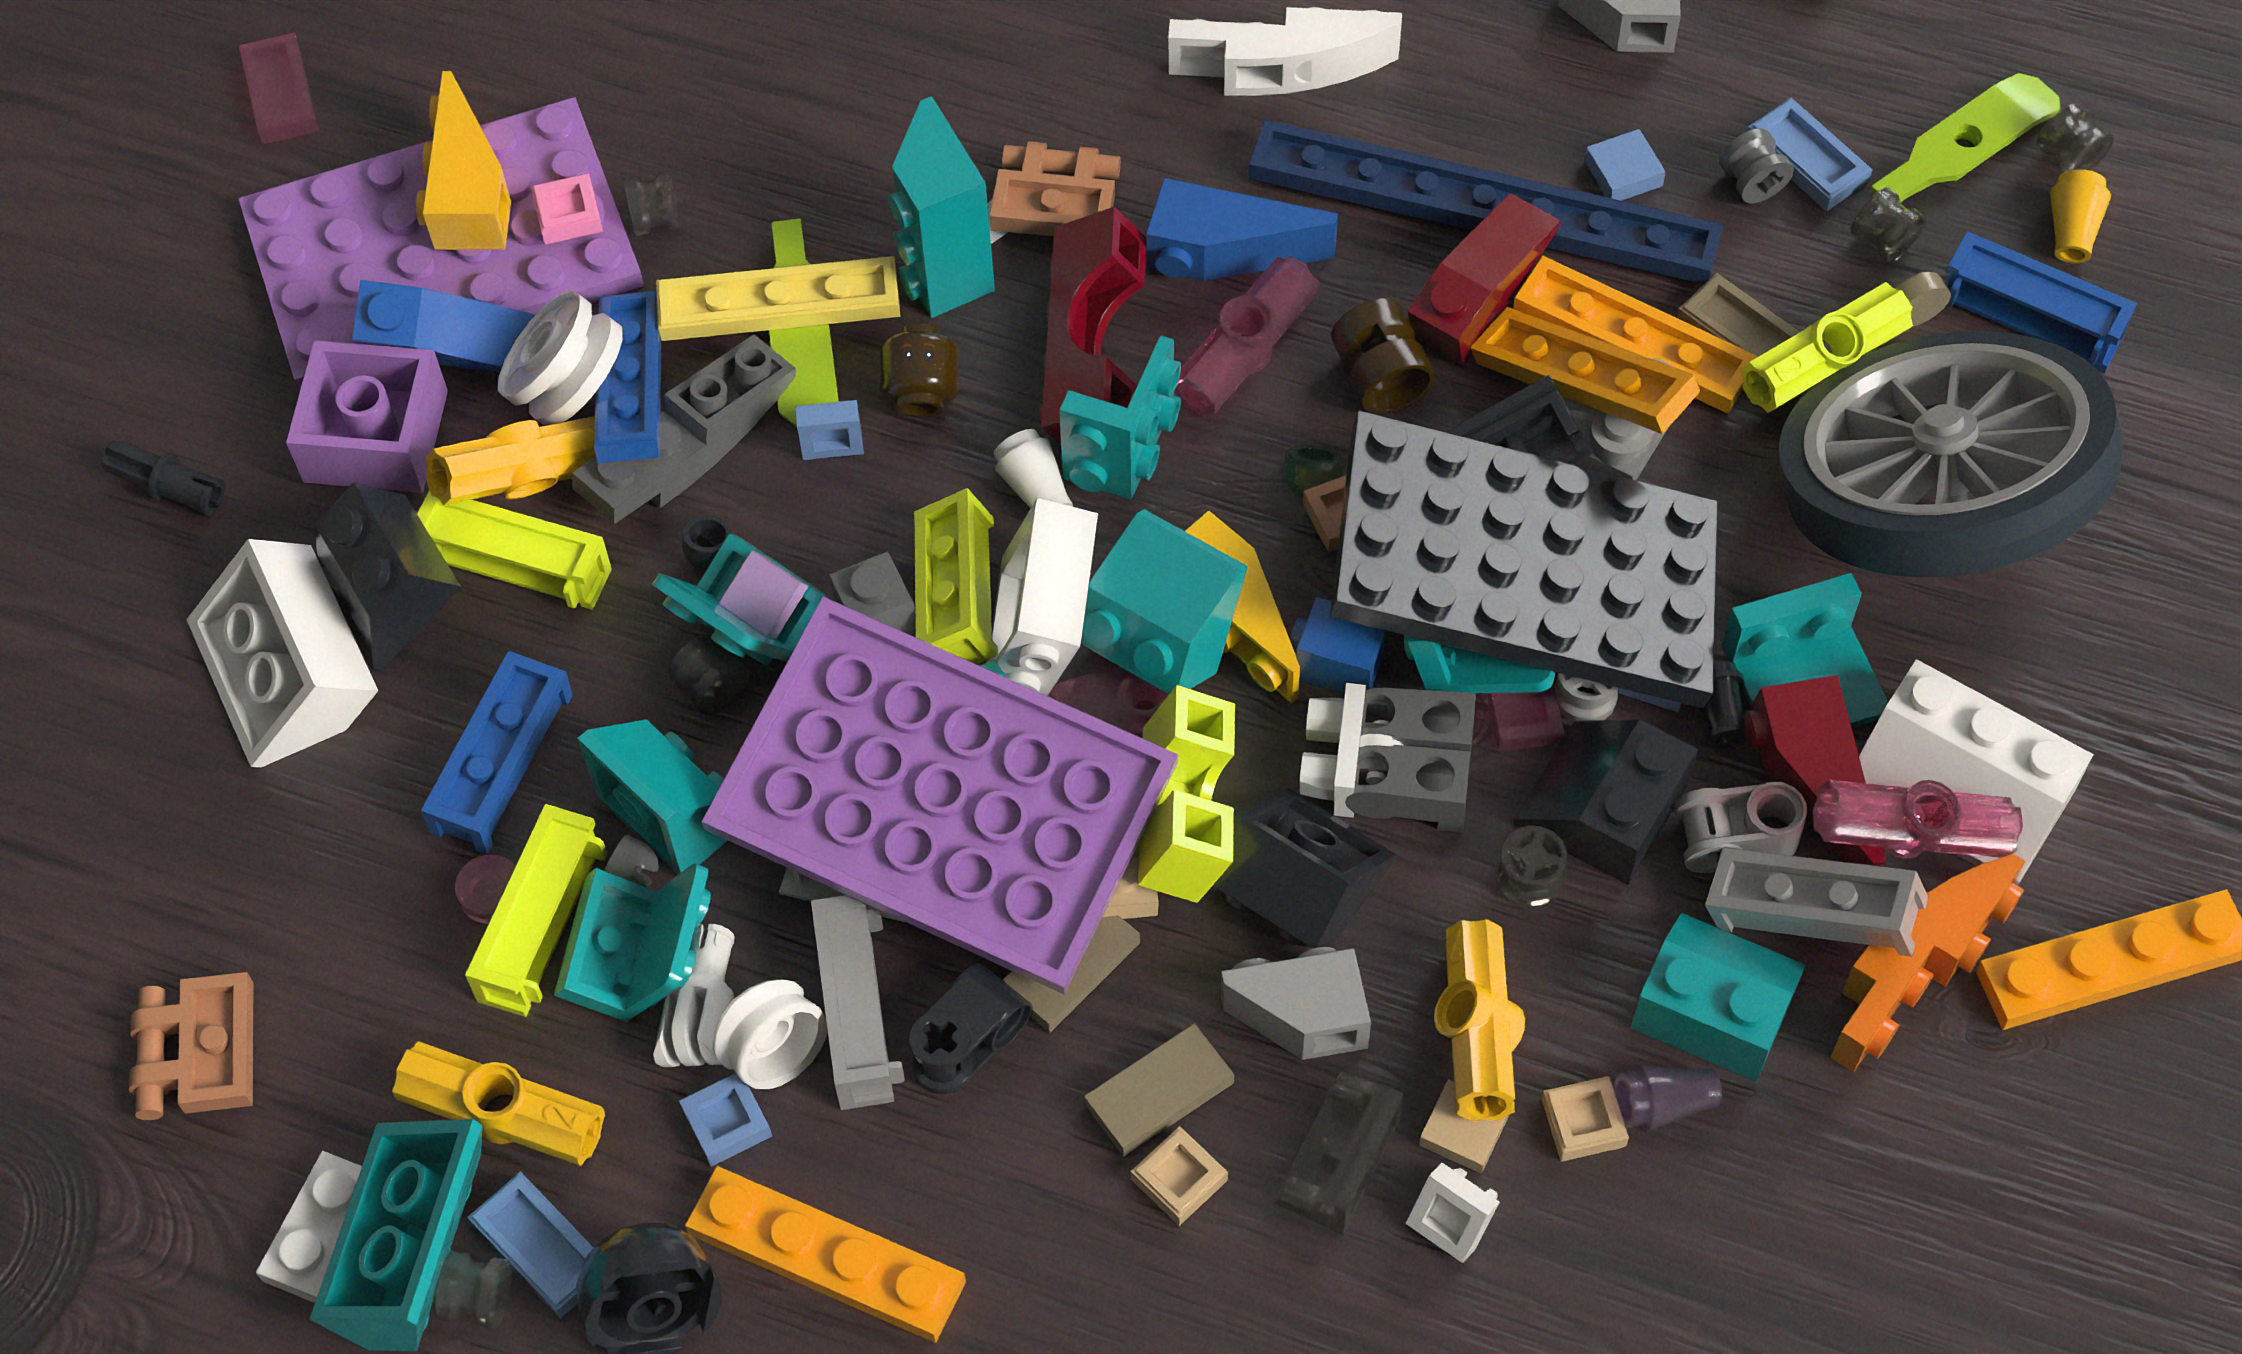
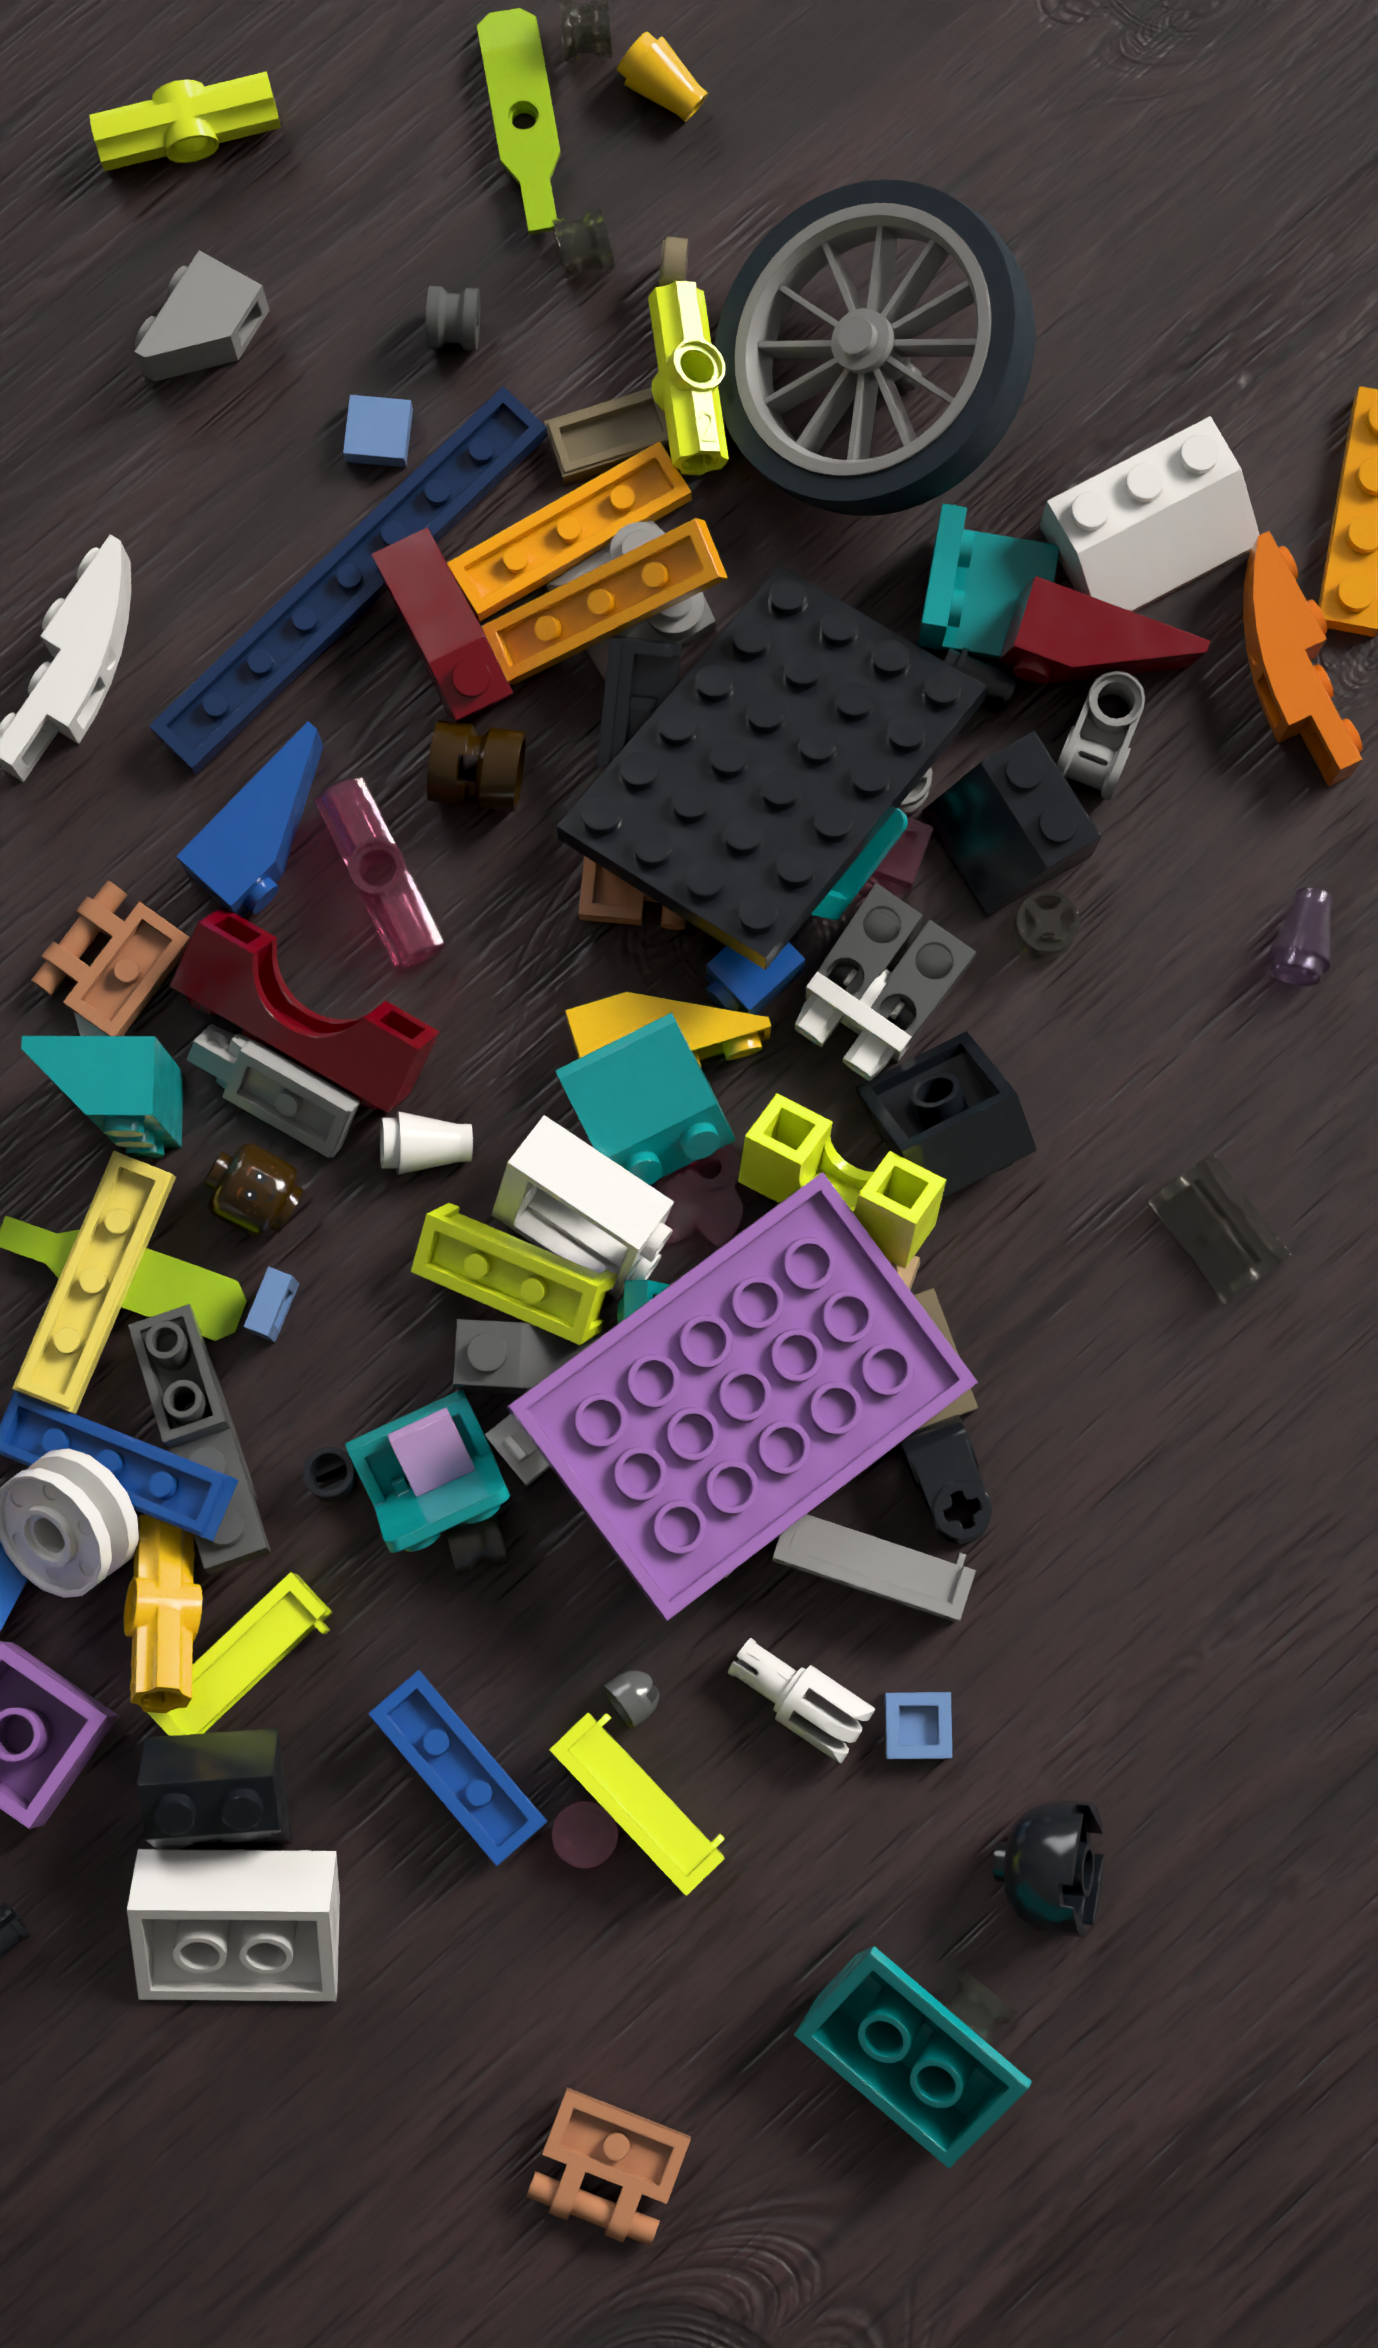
camera: 65 degrees left, 20 degrees up
white plate [256,1151,362,1303] -> none
yellow piece [392,1041,605,1166] -> none
medium blue tile [467,1171,593,1319] -> none
teal bracket [554,863,711,1022] -> none
teal slope [577,719,728,875] -> none
light orange plate [685,1166,966,1343] -> none
white piece [713,979,828,1089] -> none
teal bracket [1059,336,1181,500] -> none
dark tan tile [1084,1023,1234,1157] -> none
tan tile [1131,1126,1228,1226] -> none
light grey slope [1221,947,1371,1060] -> none
clear green piece [1283,445,1346,499] -> none
white tile [1406,1163,1500,1263] -> none
tan tile [1419,1080,1509,1174] -> none
yellow piece [1434,919,1525,1122] -> none
tan tile [1541,1076,1629,1162] -> none
teal slope [1631,913,1806,1082] -> none
light grey container [1705,848,1928,957] -> none
medium blue tile [1748,98,1873,212] -> none
clear pink piece [1813,780,2023,859] -> none
blue container [1945,231,2137,373] -> none
none -> light grey hinge [187,1024,361,1158]

